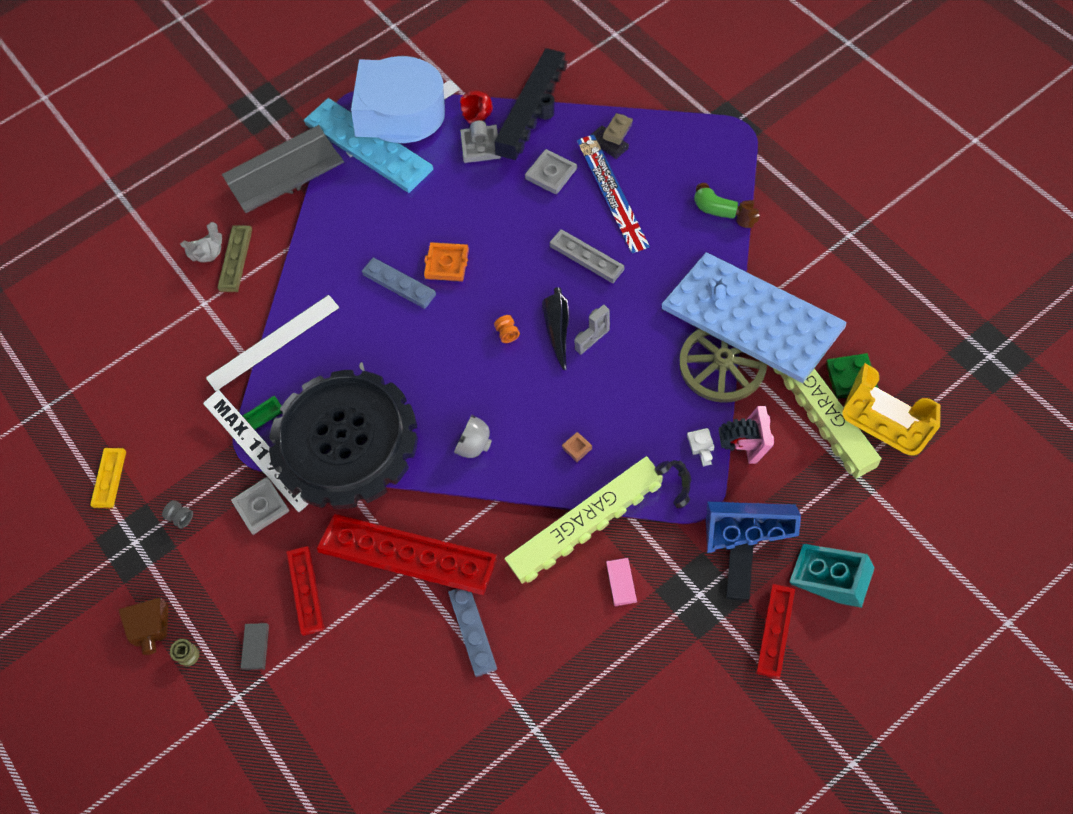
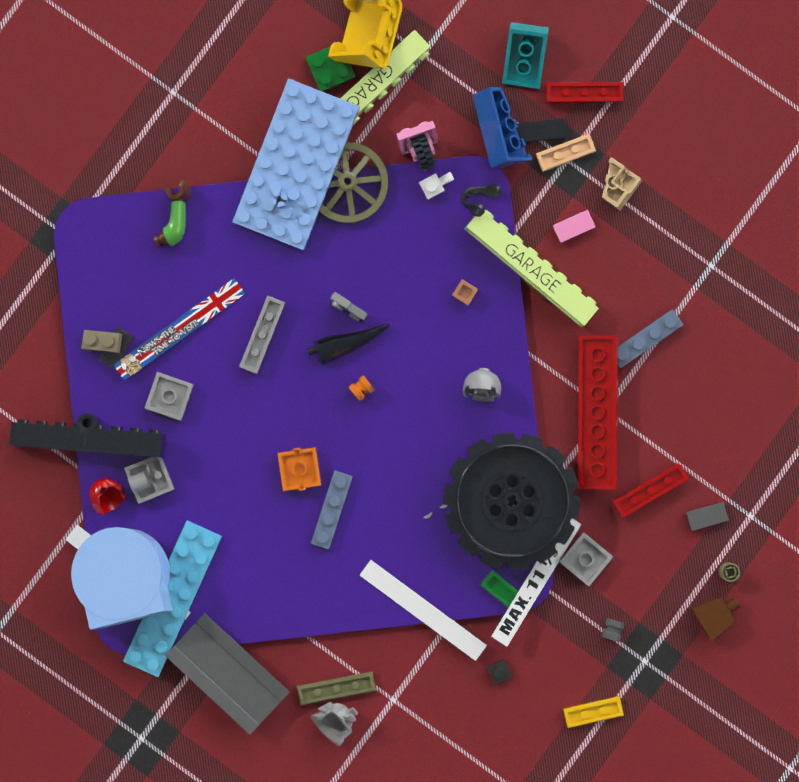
camera: 115 degrees left, 25 degrees up
none -> pearl dark grey plate [487,659,512,685]
none -> light nougat tile [536,134,596,172]
none -> tan slope [602,157,643,211]

